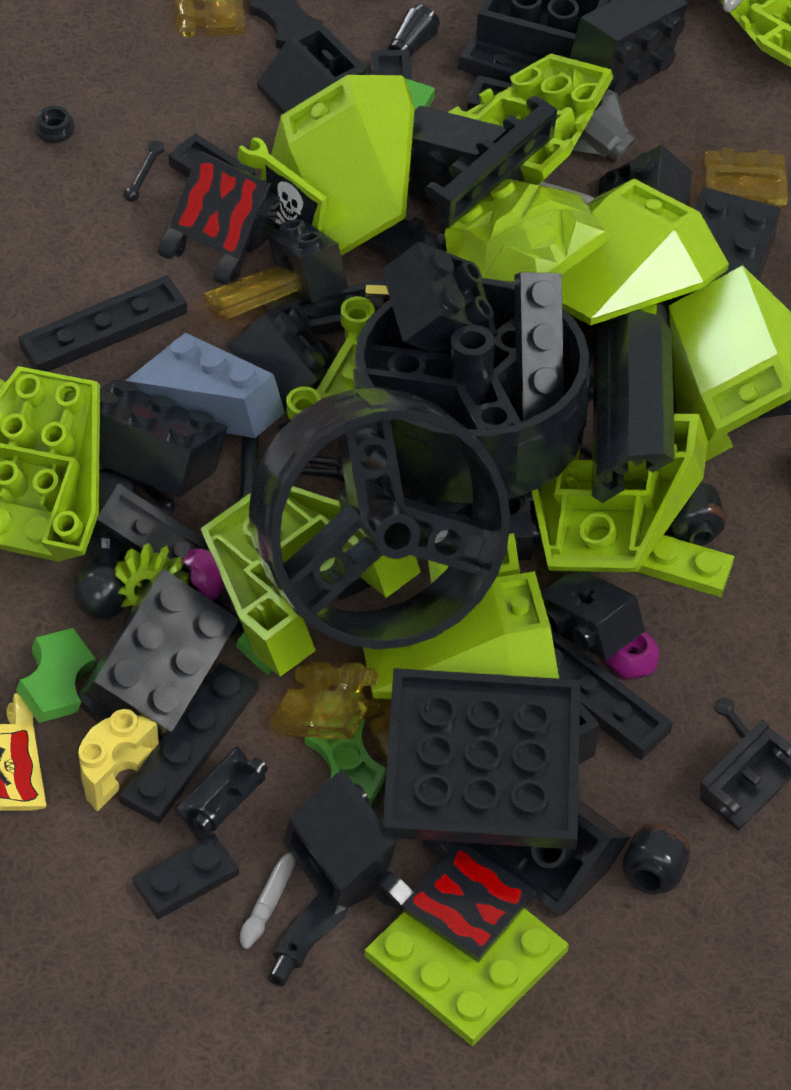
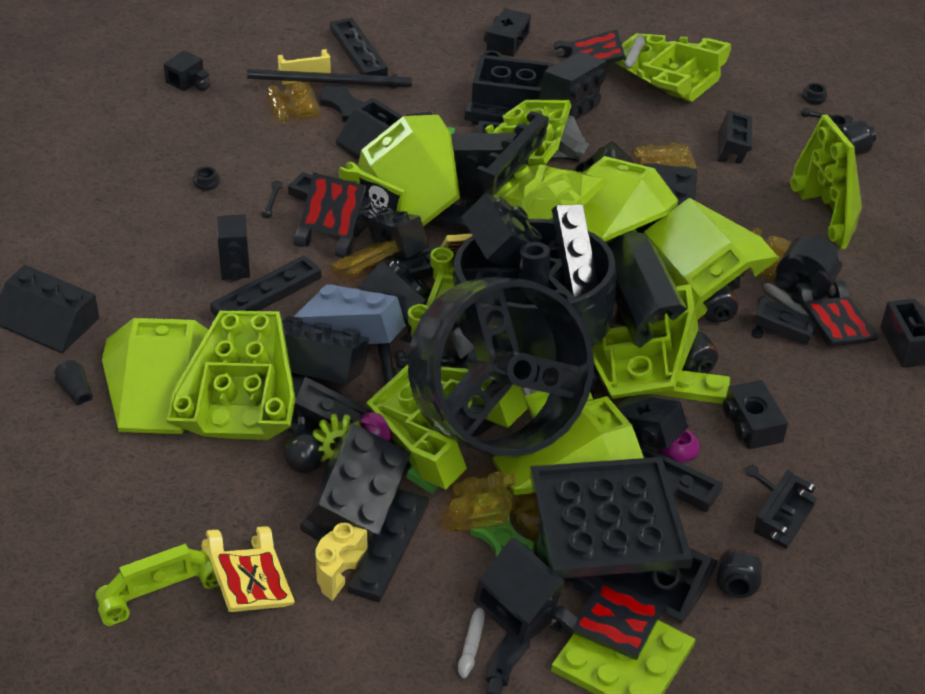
camera: 10 degrees left, 10 degrees down
bright green tile [16,628,96,723] -> none
black plate [133,833,239,920] -> none
black hinge [175,746,268,841] -> none
black cone [388,4,440,57] -> none
none -> black brick [217,214,250,280]
none -> black head [703,284,739,322]
none -> black brick [723,380,788,450]

